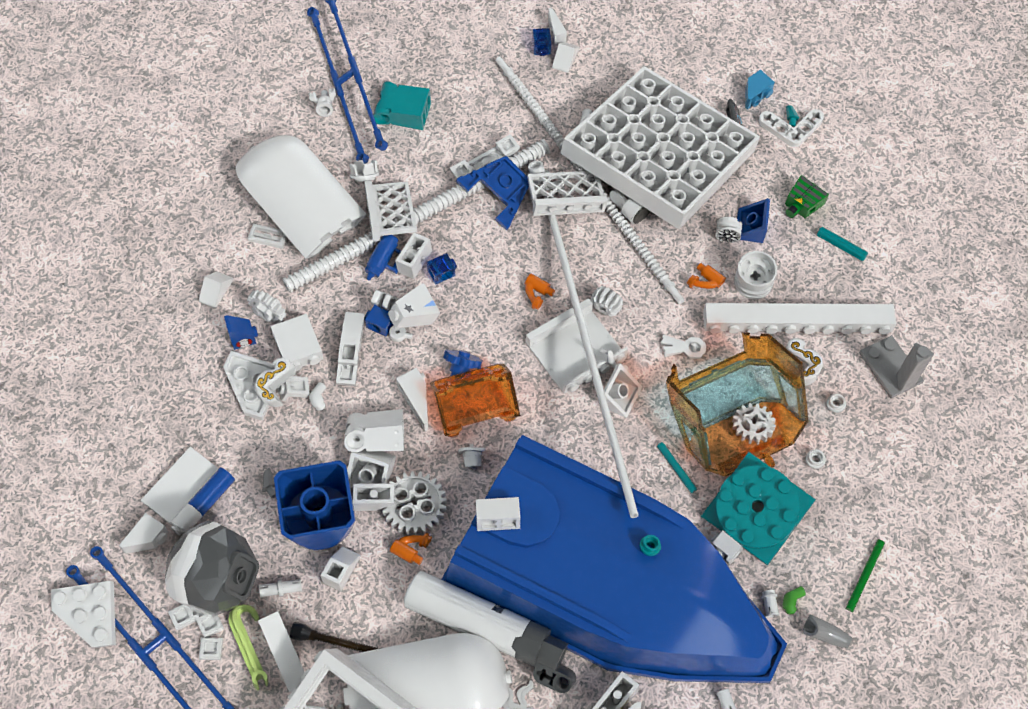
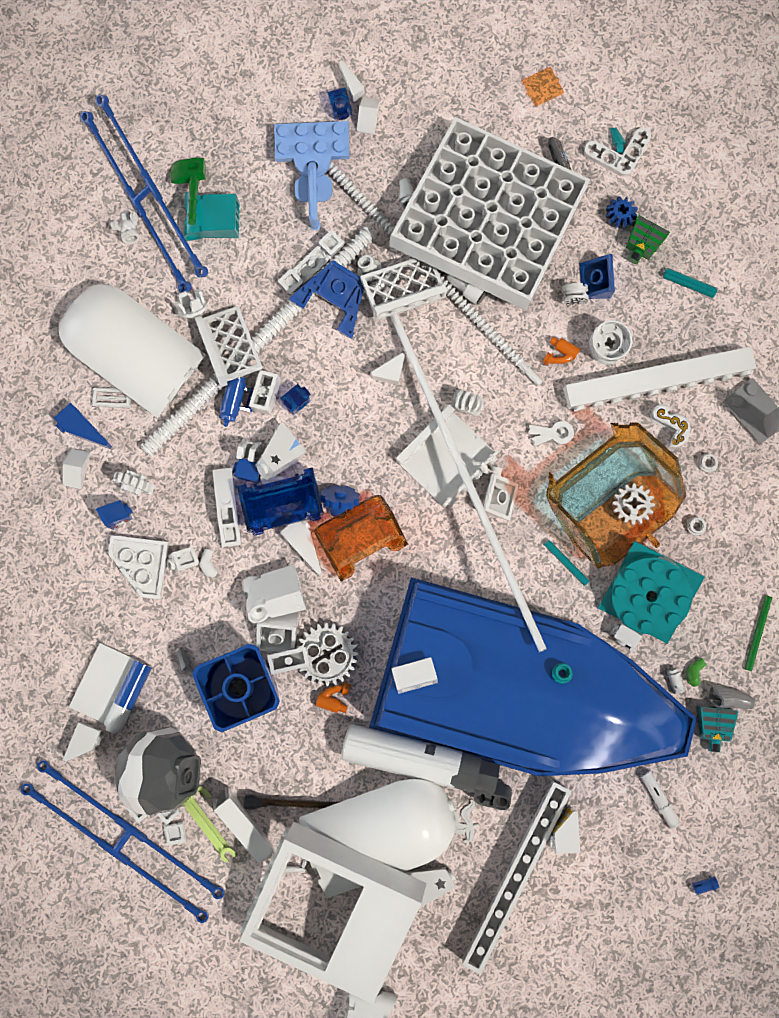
camera: 10 degrees left, 20 degrees up
white plate [51,581,116,648] -> none
white animal [255,357,296,407] -> none
white pin [259,578,302,598] -> none
white brick [270,314,324,371] -> none
white slope [321,546,361,592] -> none
white piece [458,444,486,467] -> none
orange plant [525,273,555,310] -> none
dark azure slope [745,69,775,110] -> none
none -> blue slope [54,403,112,449]
none -> green piece [170,157,206,225]
none -> clear blue windscreen [237,467,324,536]
none -> light blue plate [274,121,350,230]
none -> white slope [371,353,405,385]
none -> clear orange piece [522,67,564,107]
none -> blue gear [606,196,638,229]
none -> torso [697,706,738,752]

